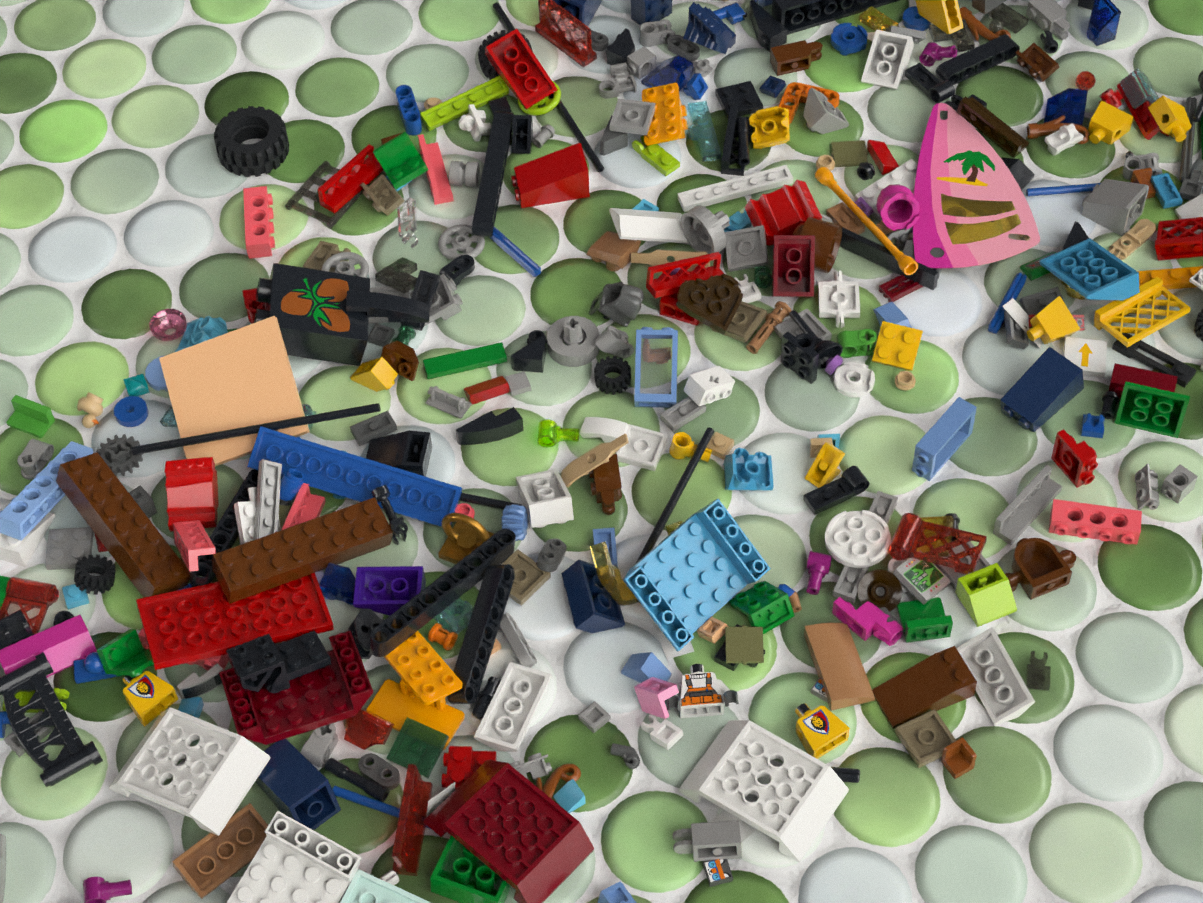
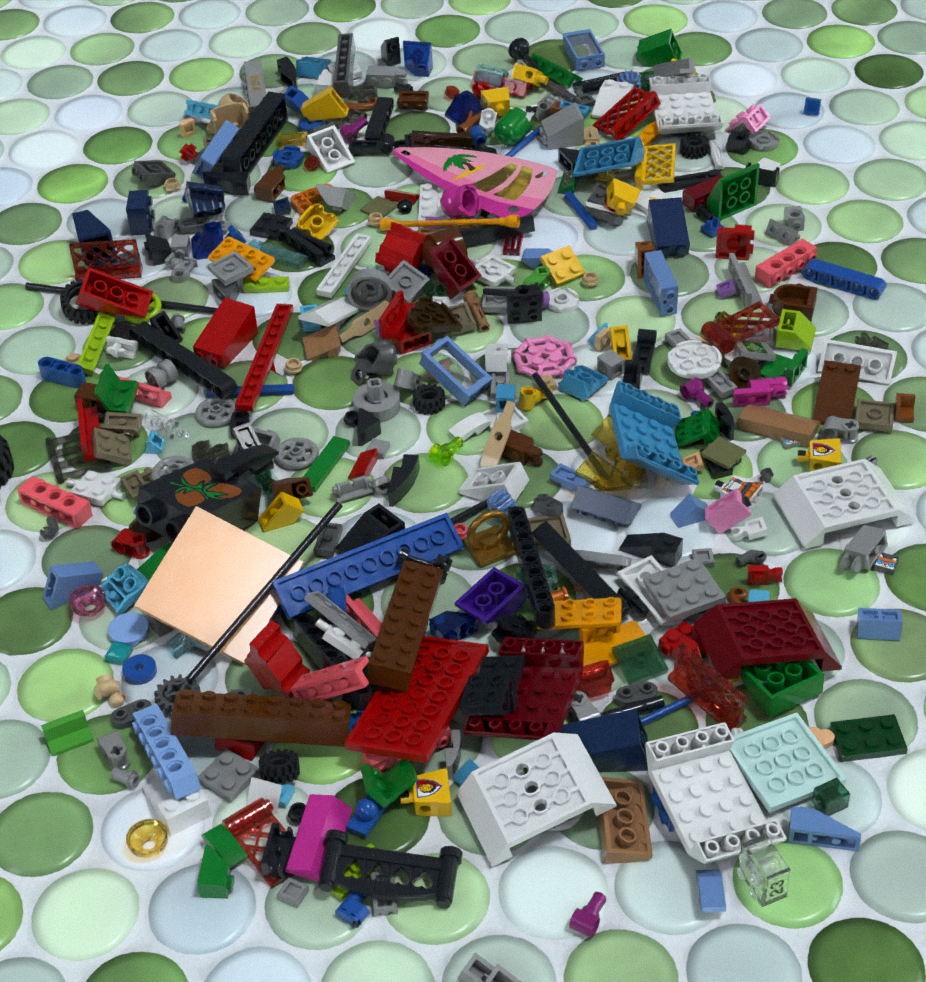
camera: 50 degrees left, 10 degrees down
none -> dark grey arm [40,516,59,539]
none -> medium blue slope [43,561,103,610]
none -> white plate [66,470,126,506]
none -> dark tan plate [92,428,132,465]
none -> dark grey plate [110,699,152,730]
none -> light grey pin [111,766,140,788]
none -> medium azure slope [146,430,166,454]
none -> red plate [235,304,294,412]
none -> white sticker [246,777,282,814]
none -> white sticker [270,354,288,376]
none -> light grey plate [275,438,319,470]
none -> tan plate [285,358,302,374]
none -> clear red tile [304,155,320,171]
none -> light grey tile [371,475,390,495]
none -> blue brick [469,126,487,146]
none -> green cylinder [494,107,532,146]
none -> dark azure brick [496,384,516,413]
none -> bright pink plate [511,334,577,377]
none -> light grey brick [597,349,625,381]
none -> black slope [619,533,683,567]
none -> black panel [622,360,643,389]
none -> dark orange torso [635,241,655,279]
none -> light grey plate [643,557,726,623]
none -> black slope [715,401,735,441]
none -> medium lavender tile [716,279,736,299]
none -> red plate [746,565,783,585]
none -> blue beam [802,259,887,300]
none -> light grey piece [821,416,859,444]

